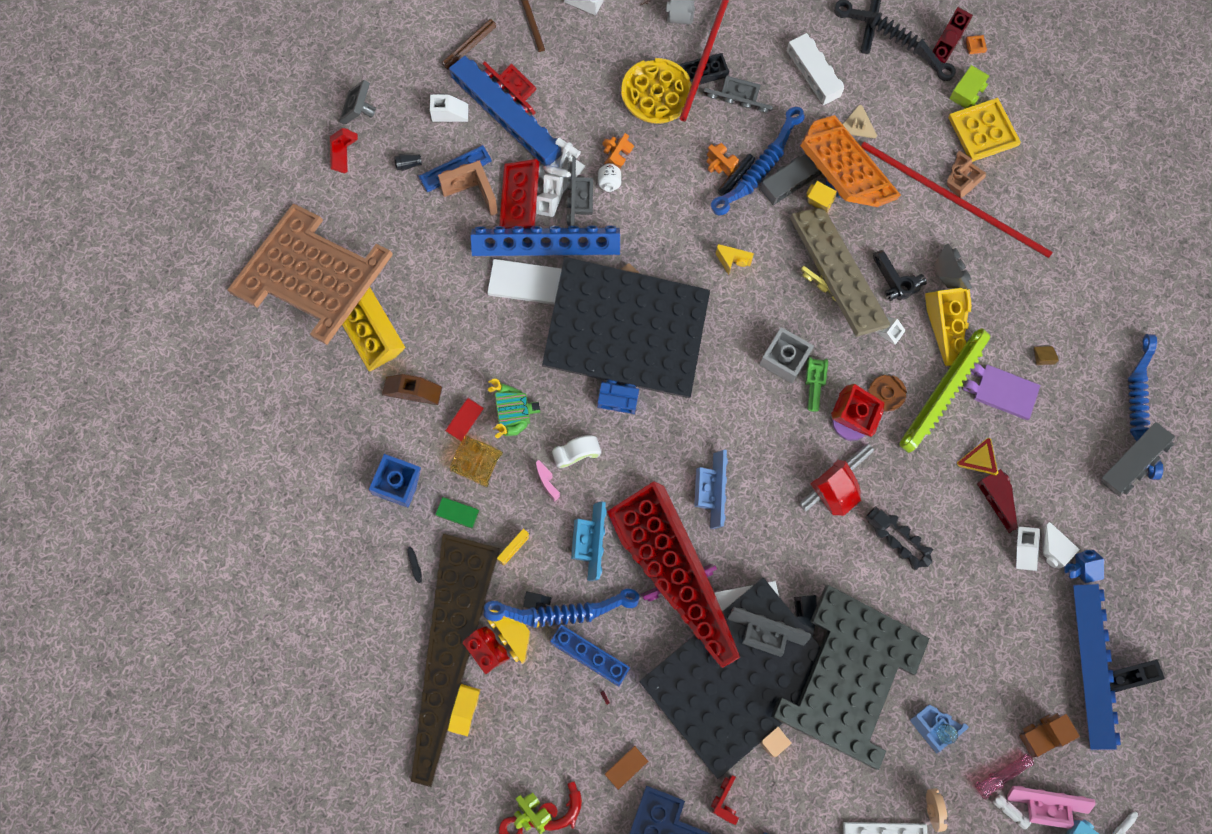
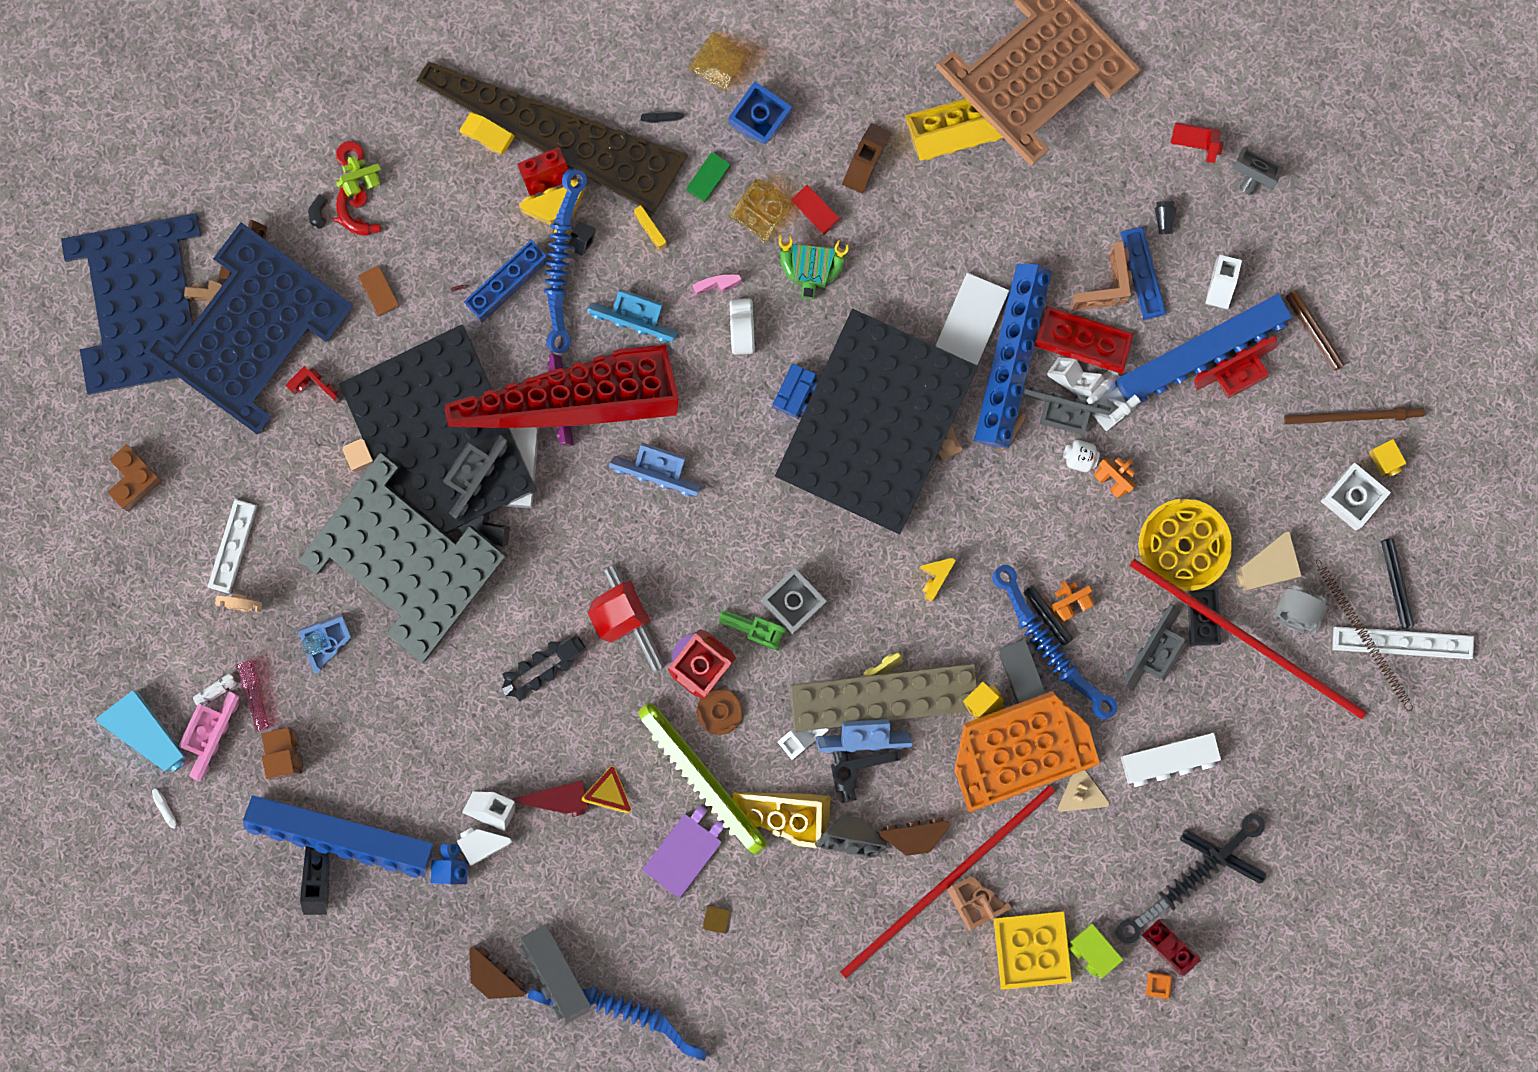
camera: 110 degrees right, 10 degrees up
none -> reddish brown slope [469,945,527,999]
none -> clear yellow slope [688,32,751,92]
none -> medium blue bracket [816,719,912,753]
none -> reddish brown slope [879,817,950,856]
none -> tan slope [1236,532,1301,592]

